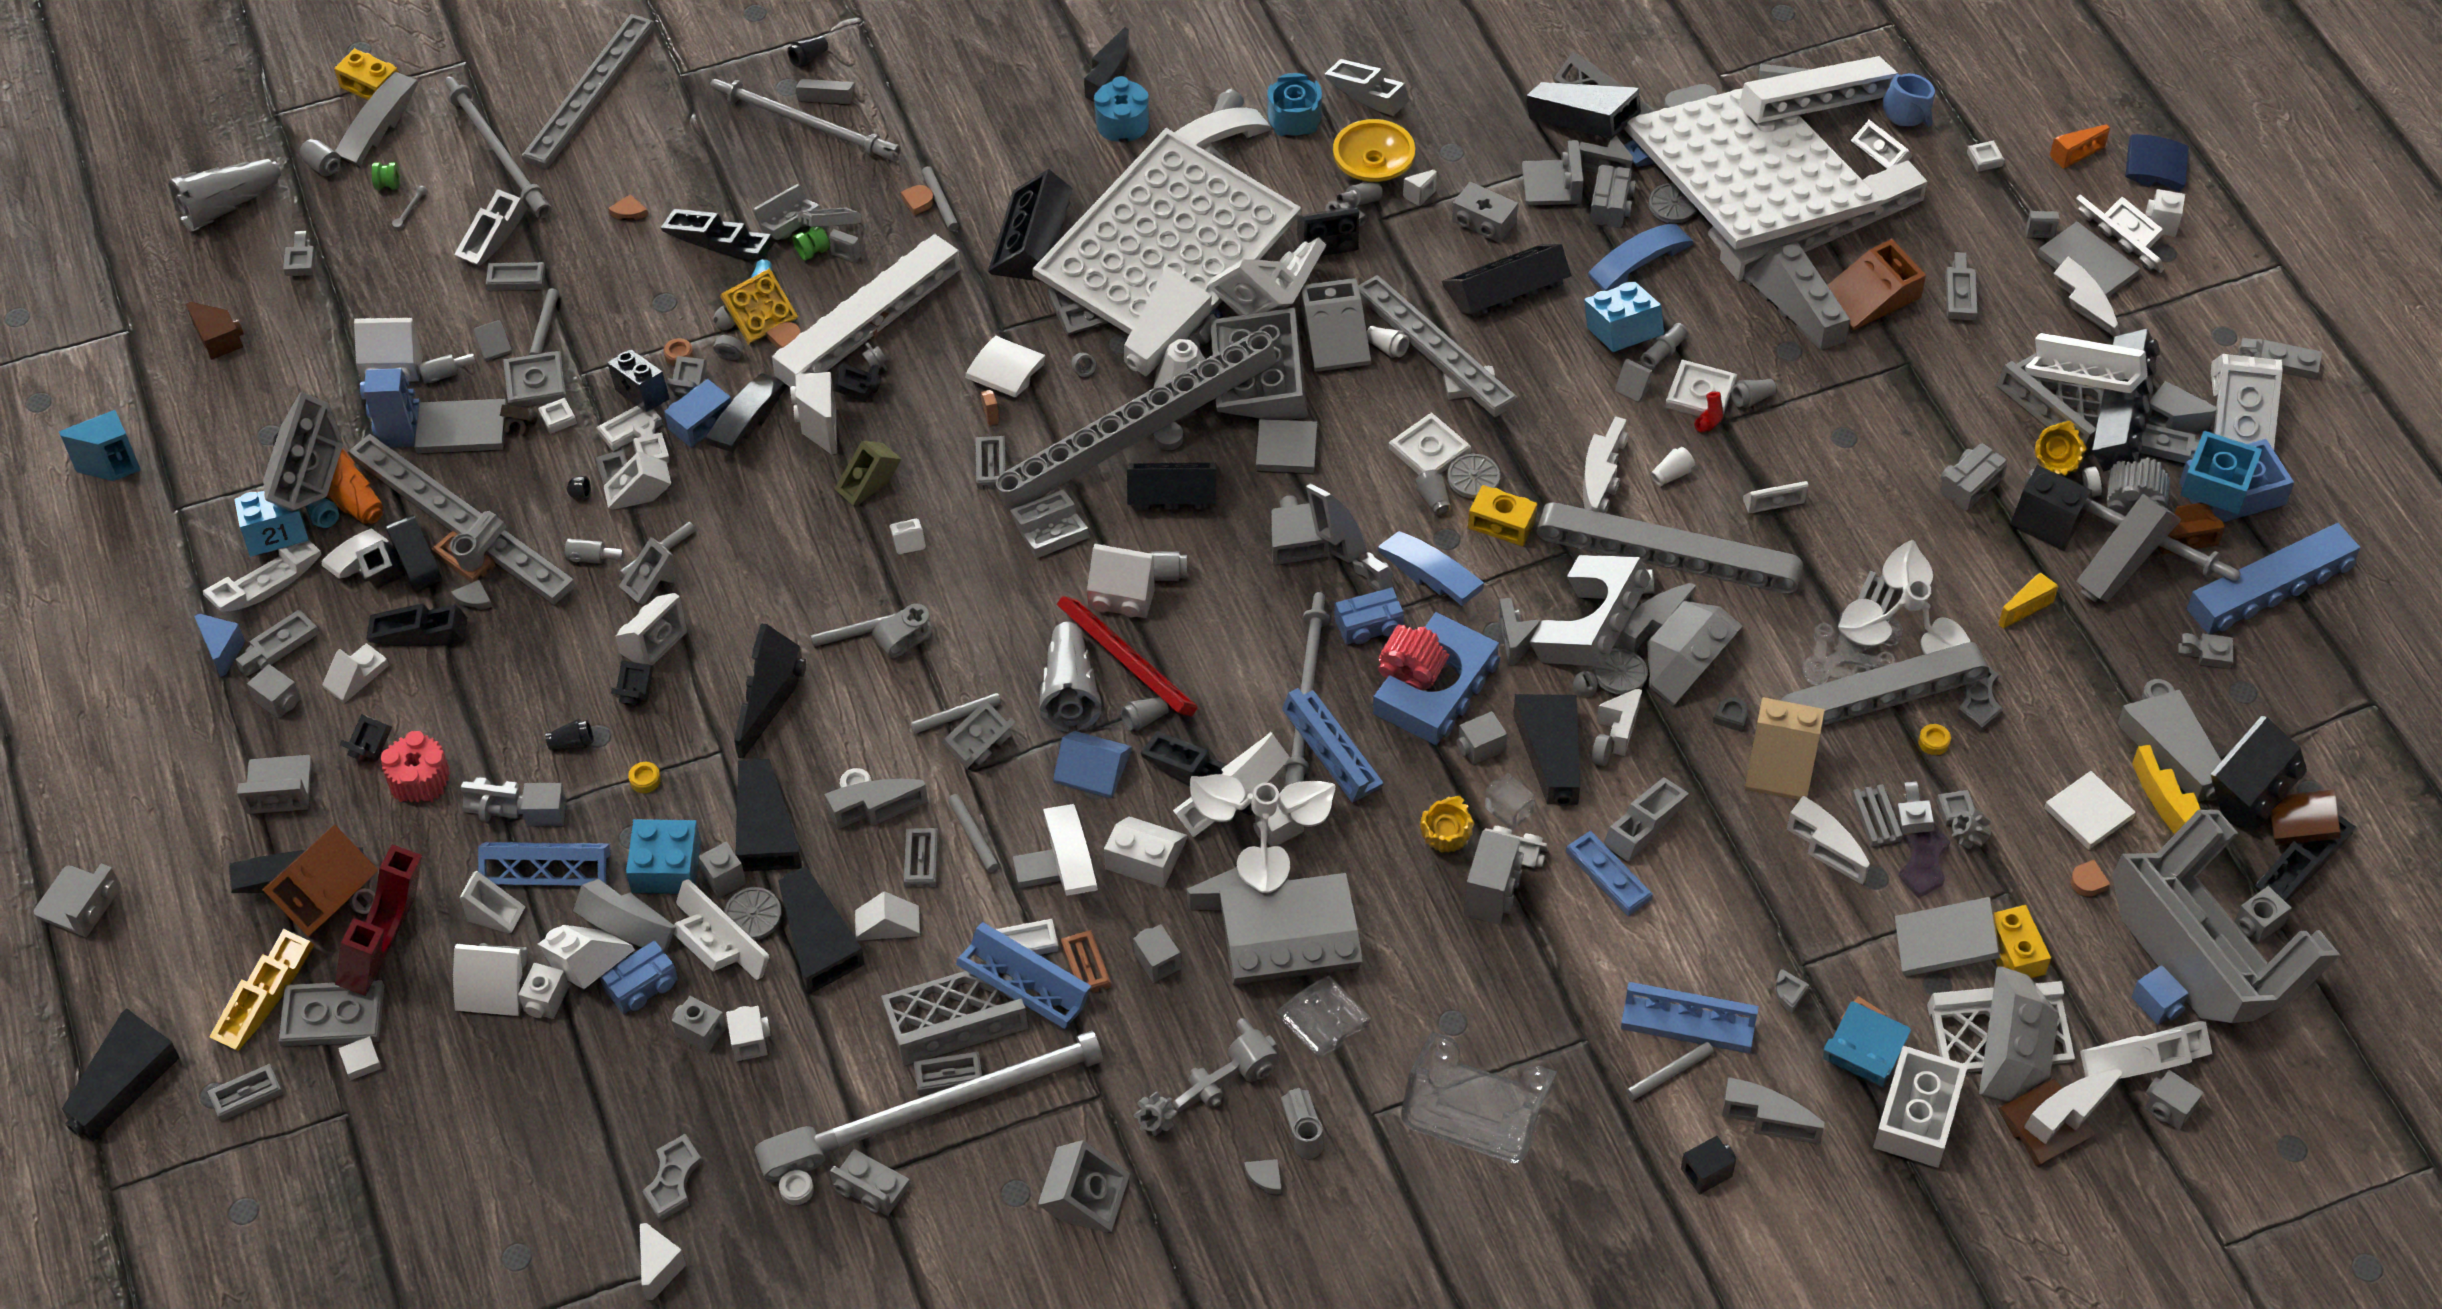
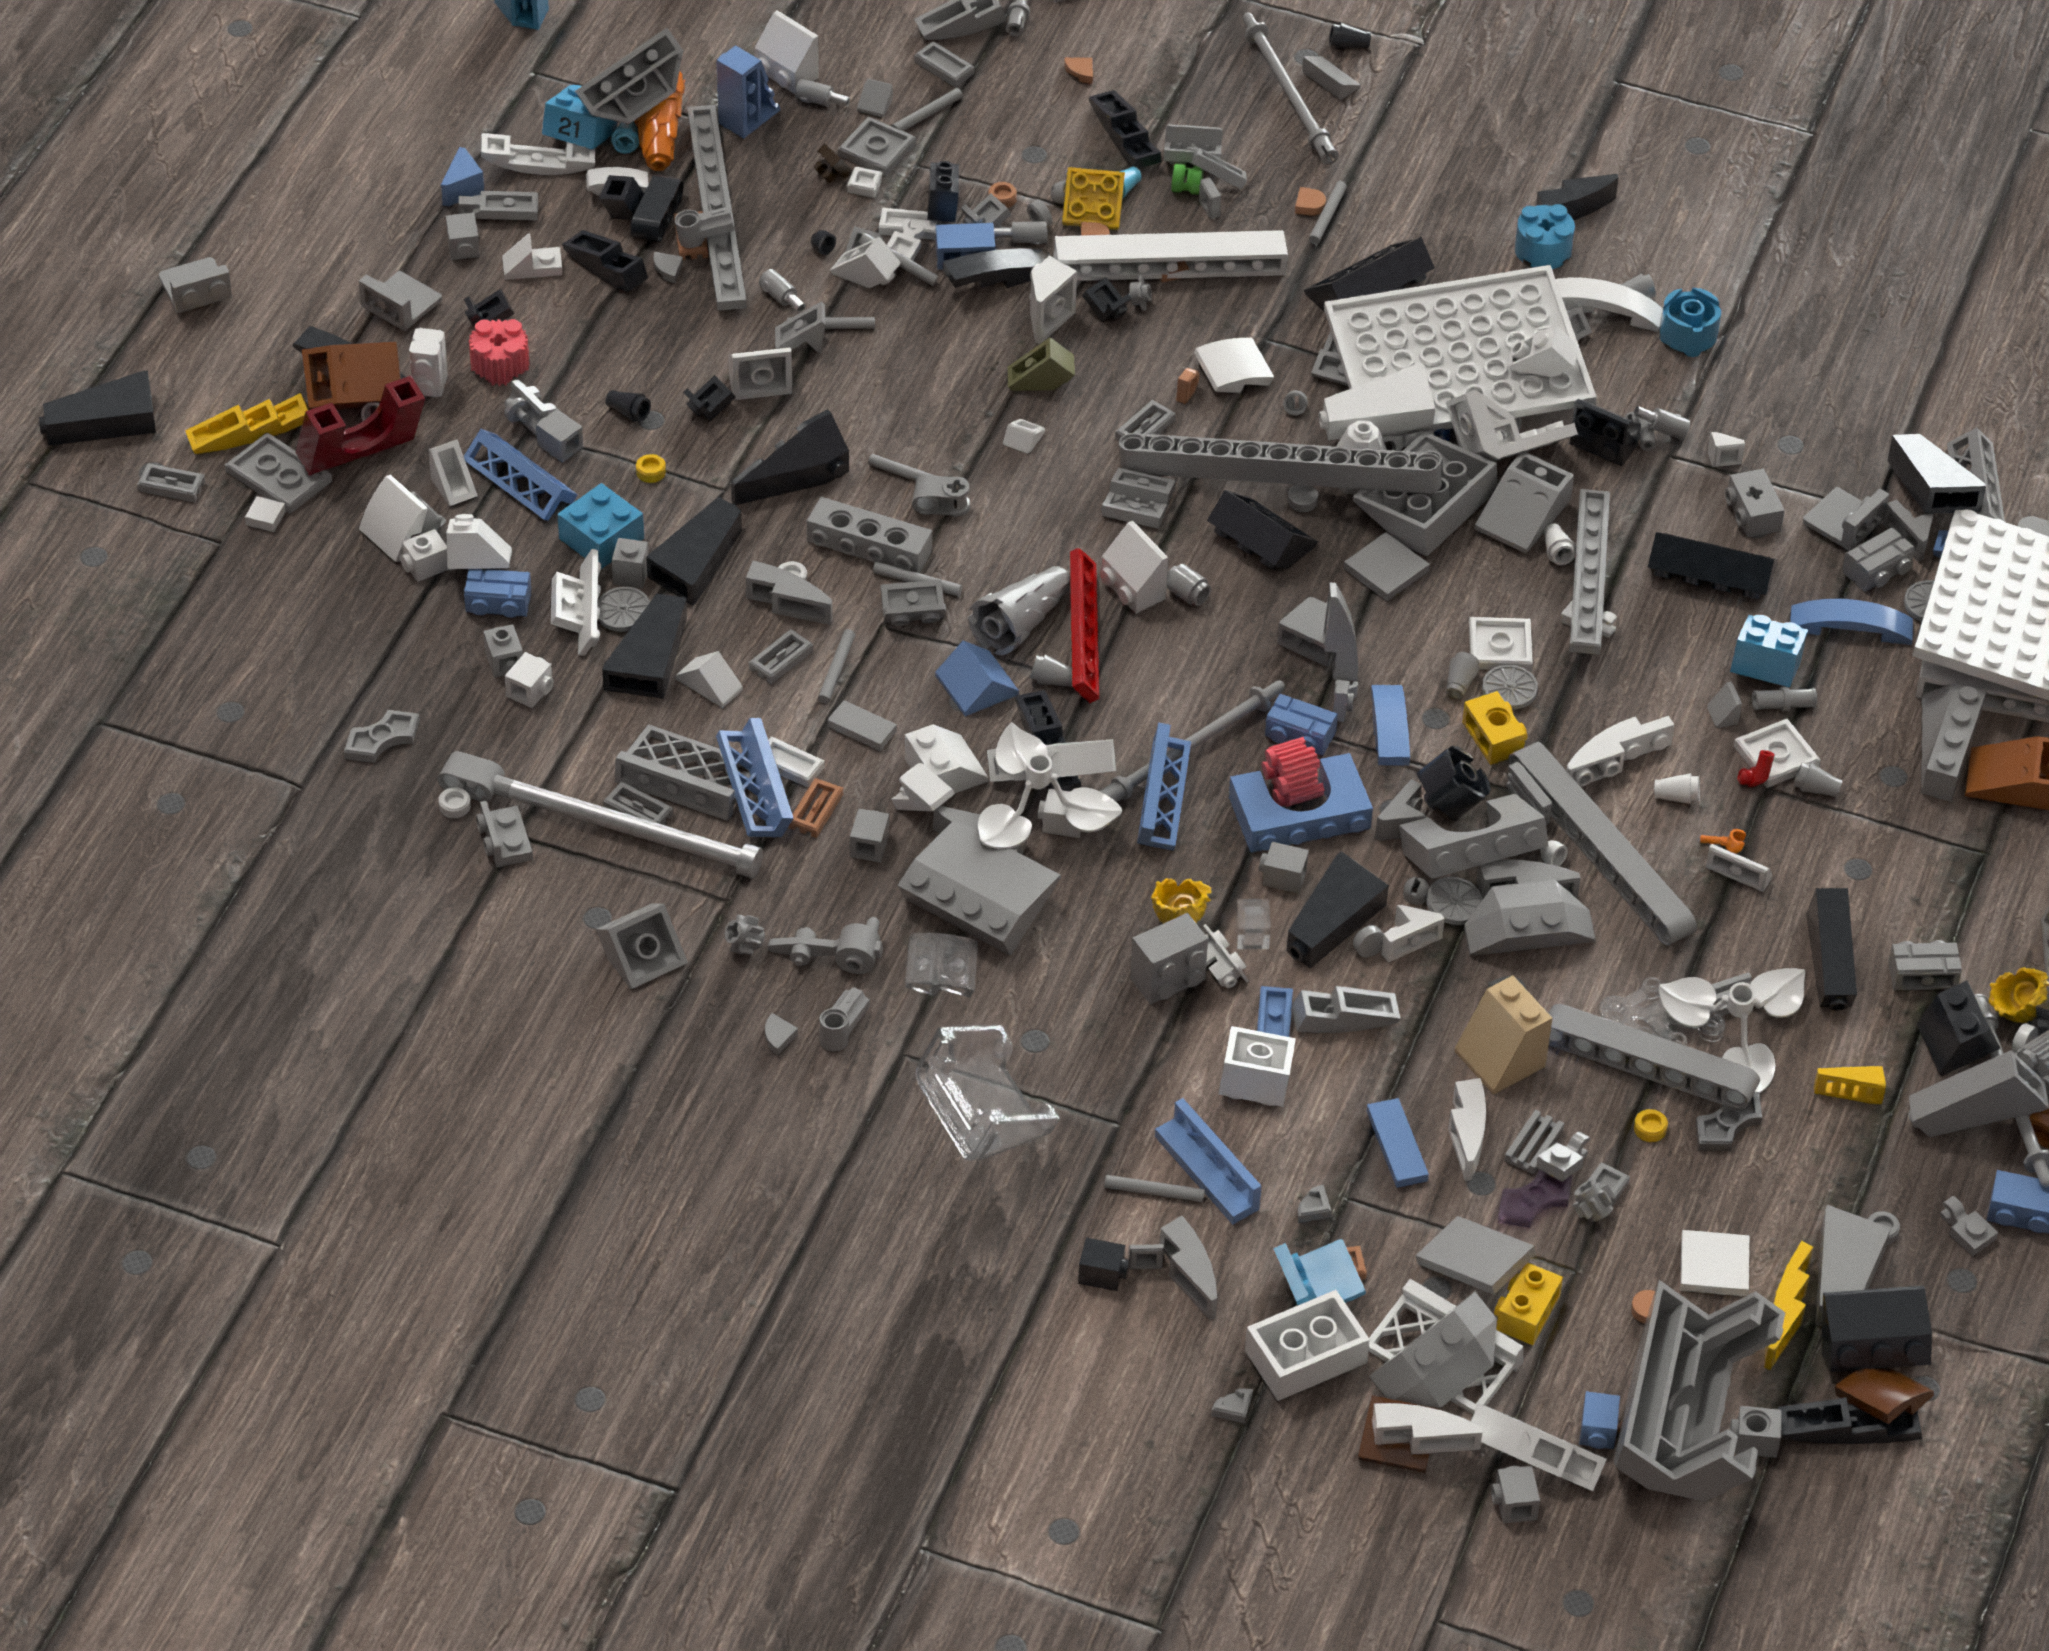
camera: 40 degrees right, 5 degrees down
light grey tile [414,399,507,454] -> none
light grey slope [573,879,676,953] -> none
white slope [640,1223,686,1300] -> none
white slope [1043,804,1098,896] -> none
light grey slope [1325,59,1410,116] -> none
yellow dish [1333,119,1415,182] -> none
none -> white brick [409,328,448,397]
none -> light grey brick [807,497,932,573]
none -> light grey bar [859,233,939,286]
none -> white slope [891,763,955,811]
none -> light grey piece [994,222,1048,244]
none -> light grey slope [1128,1244,1164,1269]
none -> light grey tile [1211,1389,1253,1424]
none -> white slope [1219,1026,1295,1107]
none -> medium blue tile [1366,1098,1429,1188]
none -> black brick [1417,745,1491,821]
none -> light grey tile [1506,762,1552,825]
none -> white slope [1507,325,1579,377]
none -> orange hand [1700,829,1746,854]
none -> black slope [1806,888,1857,1011]

